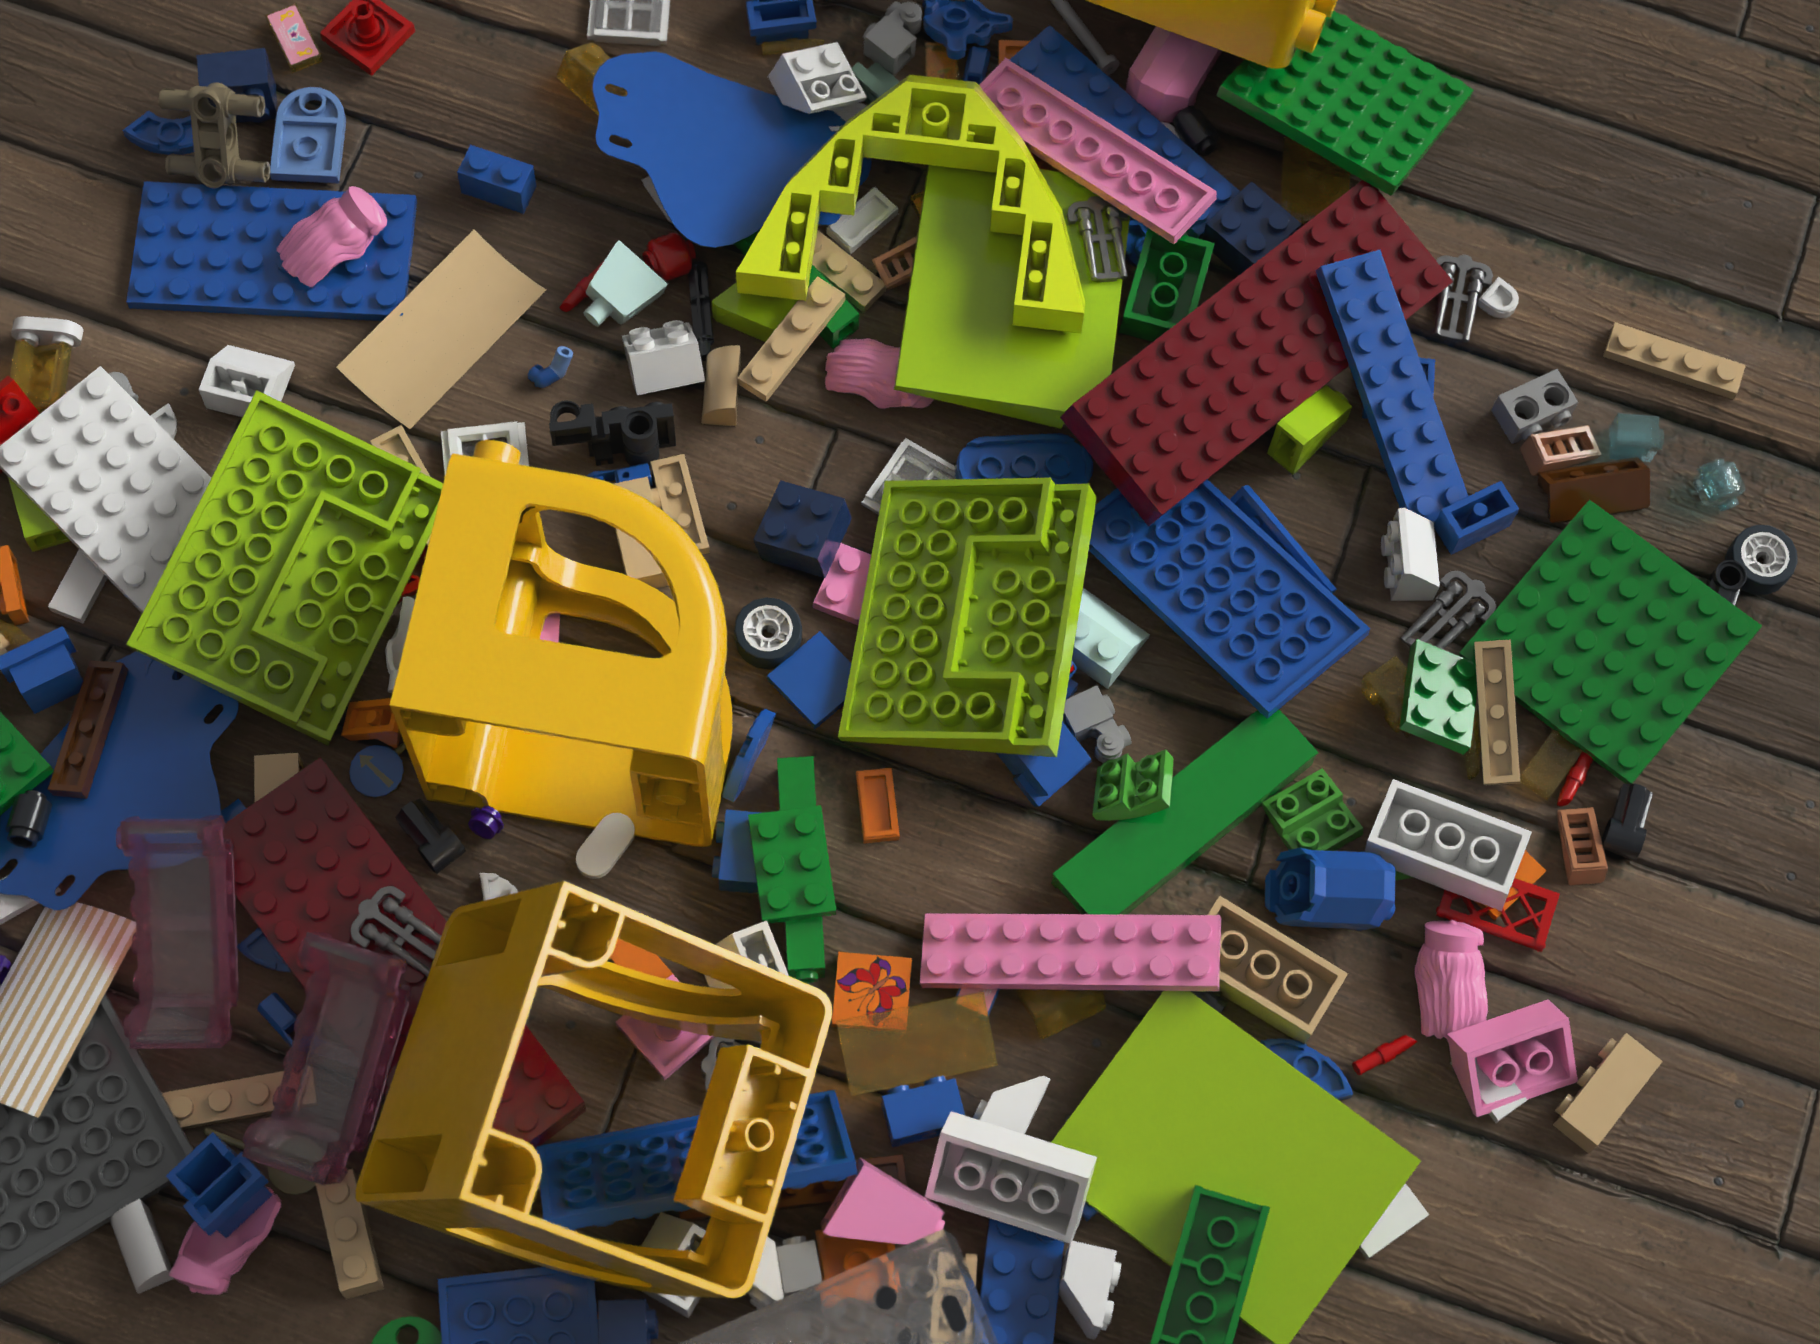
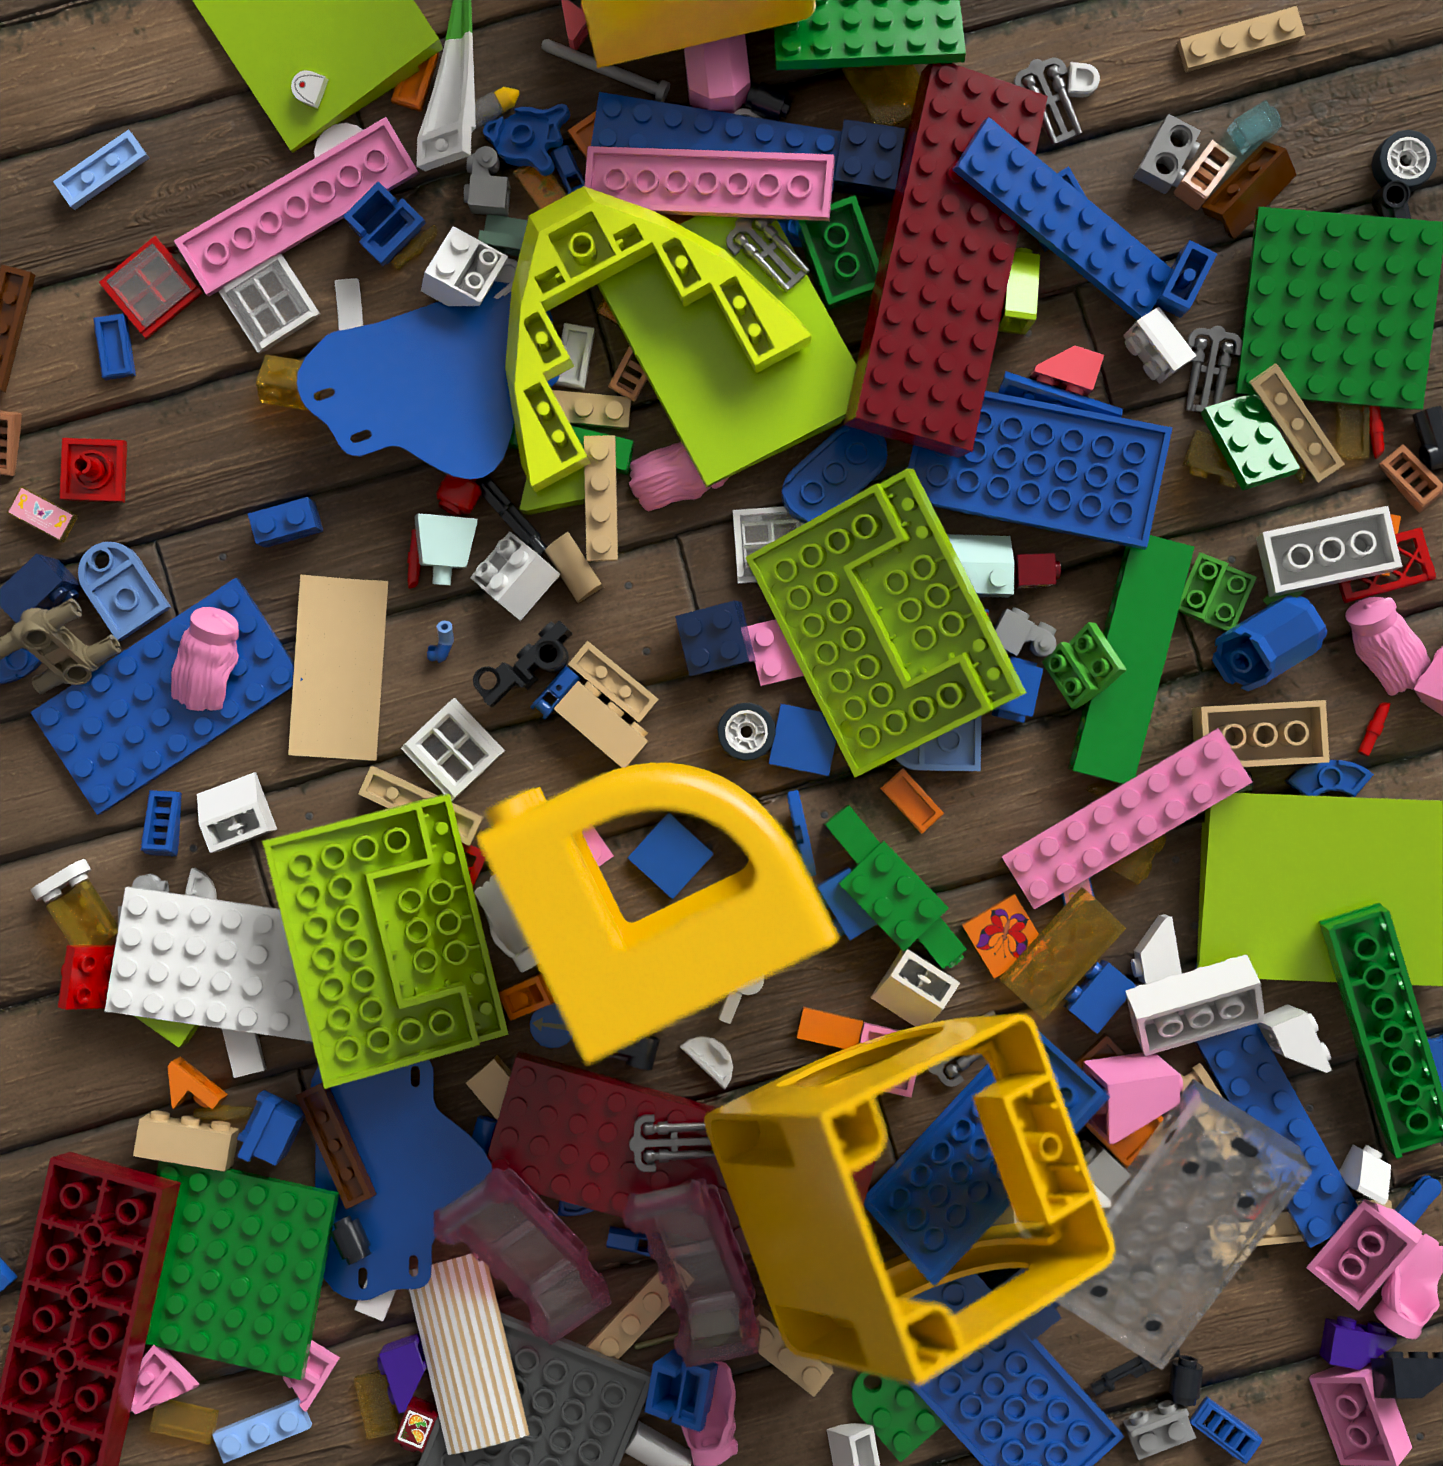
camera: 30 degrees left, 20 degrees up
clear light blue head [1693,457,1746,512] -> none
none -> blue slope [141,790,182,857]
none -> white sticker [335,278,363,331]
none -> white tile [719,990,742,1024]
none -> medium blue plate [894,716,981,771]
none -> dark red brick [1014,553,1061,588]
none -> coral slope [1029,346,1104,396]

